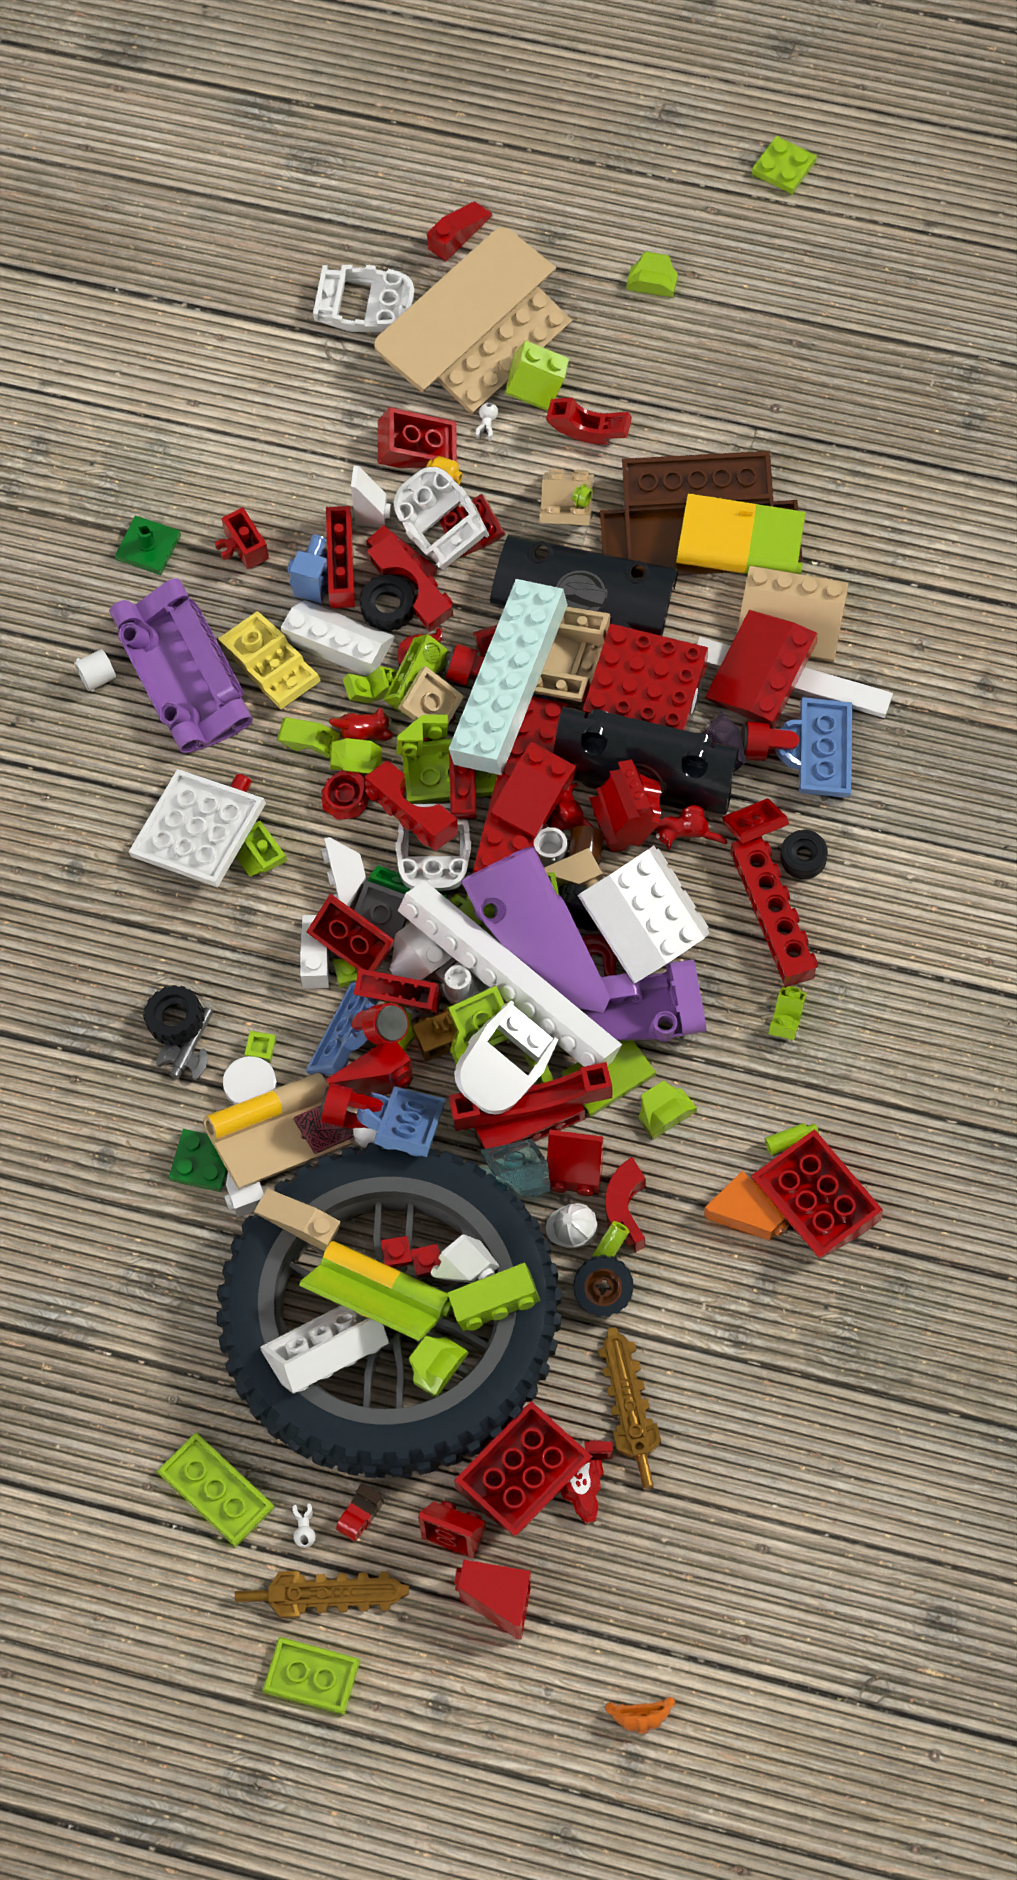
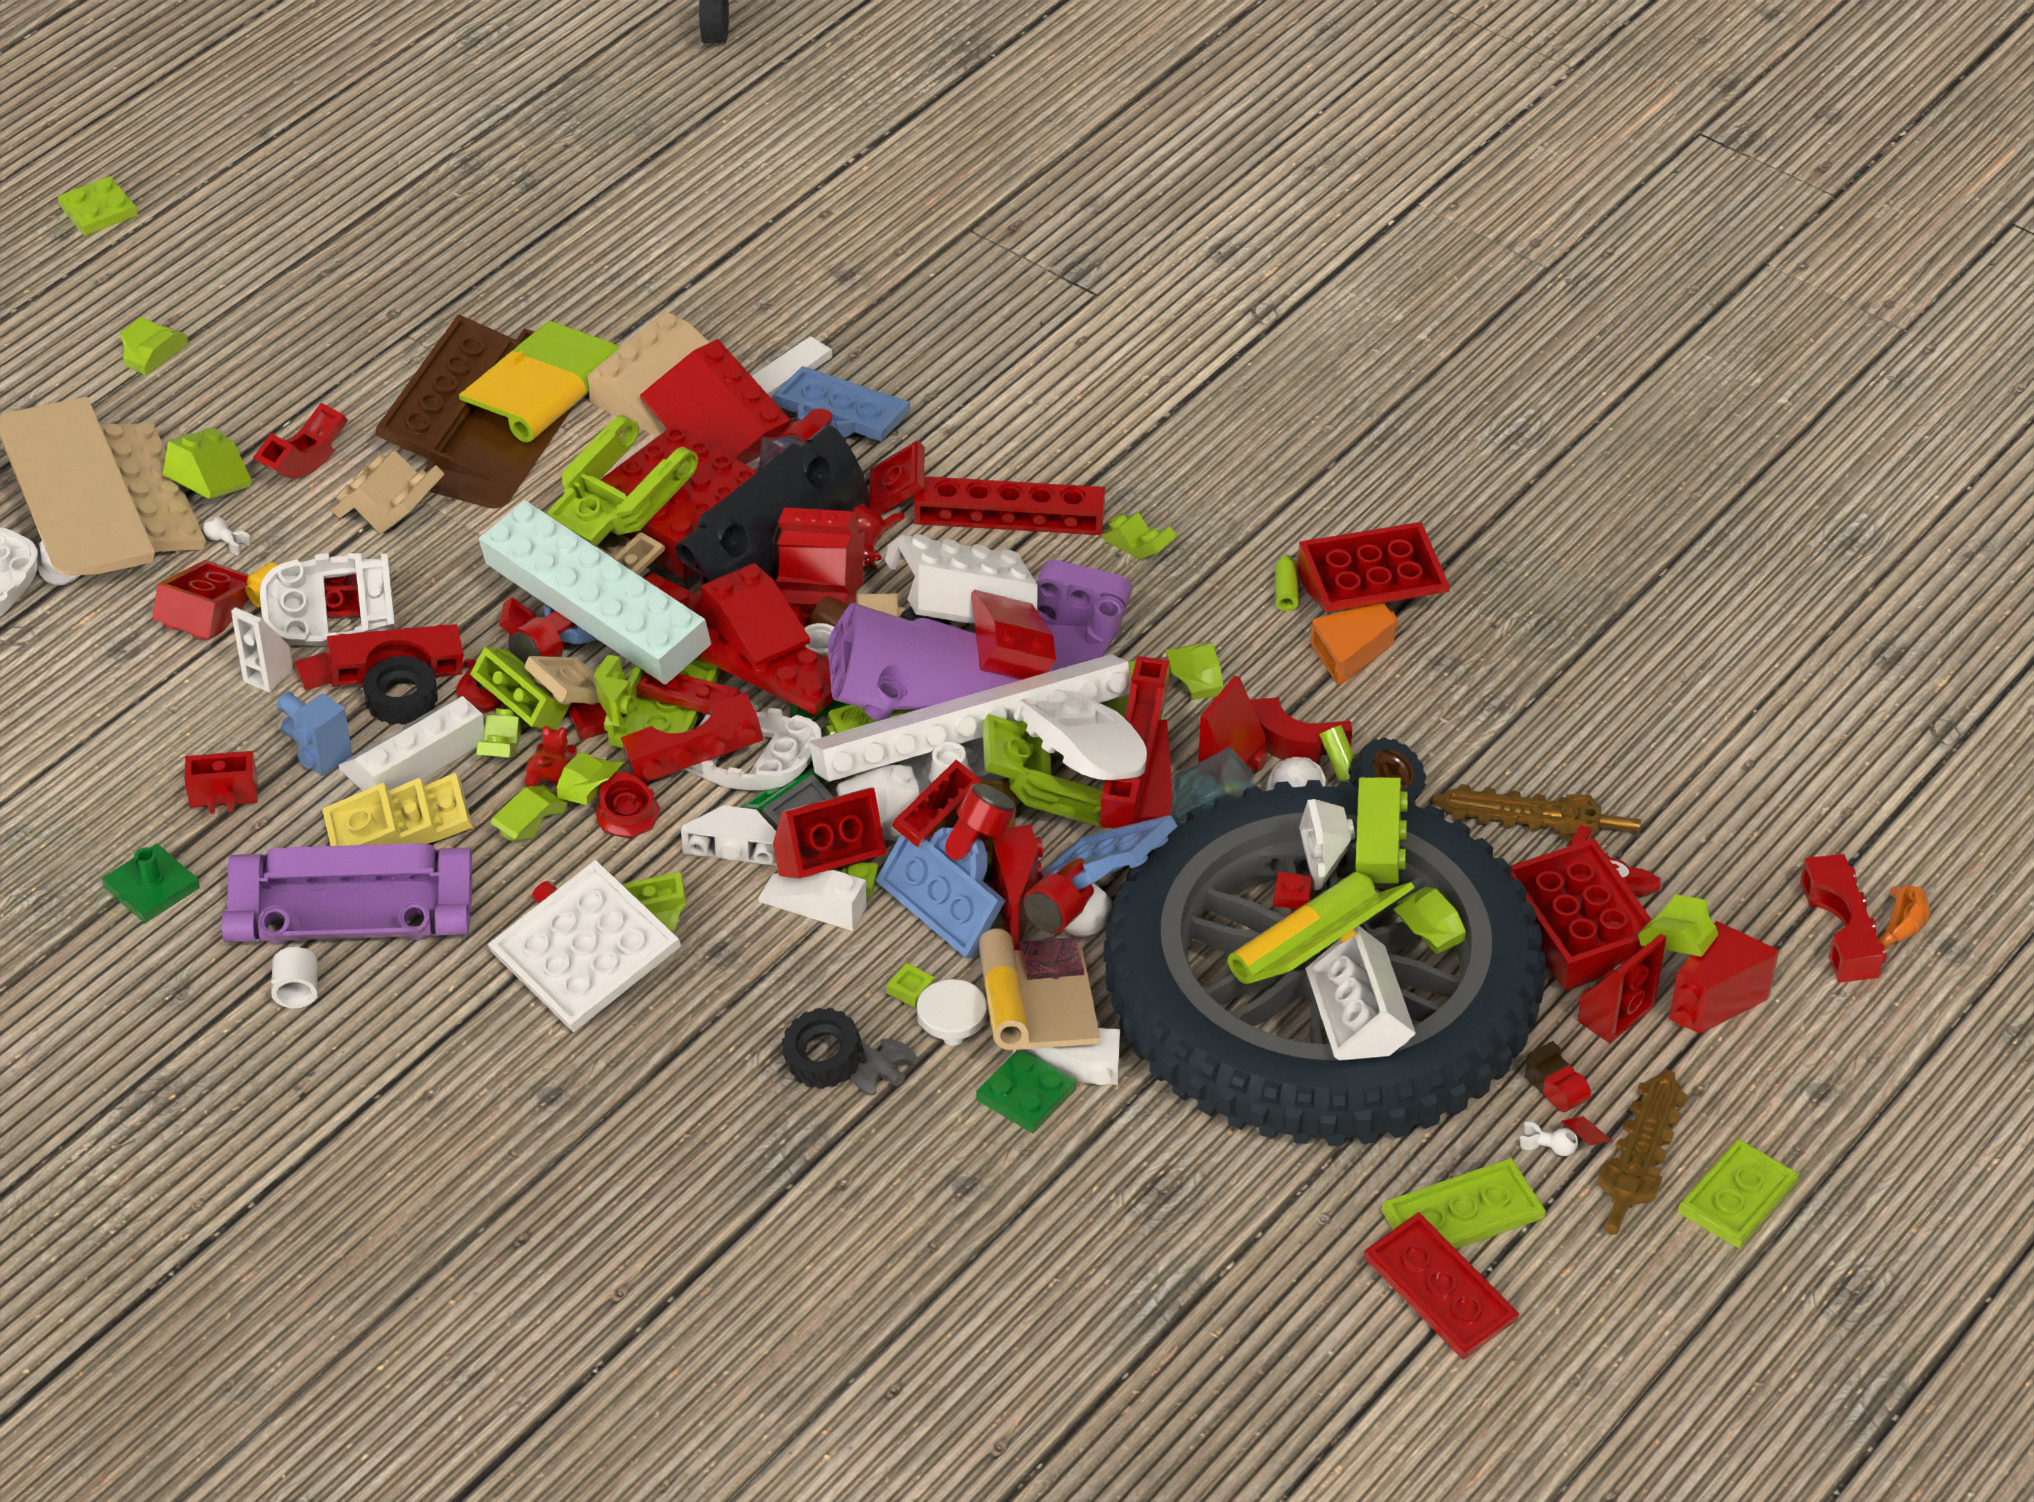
camera: 70 degrees left, 20 degrees down
tan slope [254,1188,341,1252] -> none
red brick [326,506,355,609] -> none
red plate [381,1236,413,1268] -> none
black panel [490,534,678,636] -> none
lime plate [572,484,593,508] -> none
black tyre [780,830,828,879] -> none
none -> lime plate [545,415,698,547]
none -> red slope [971,589,1056,680]
none -> red tile [1363,1212,1519,1360]
none -> red sticker [1561,1116,1613,1145]
none -> lime slope [1638,894,1718,957]
none -> red arch [1800,854,1886,983]

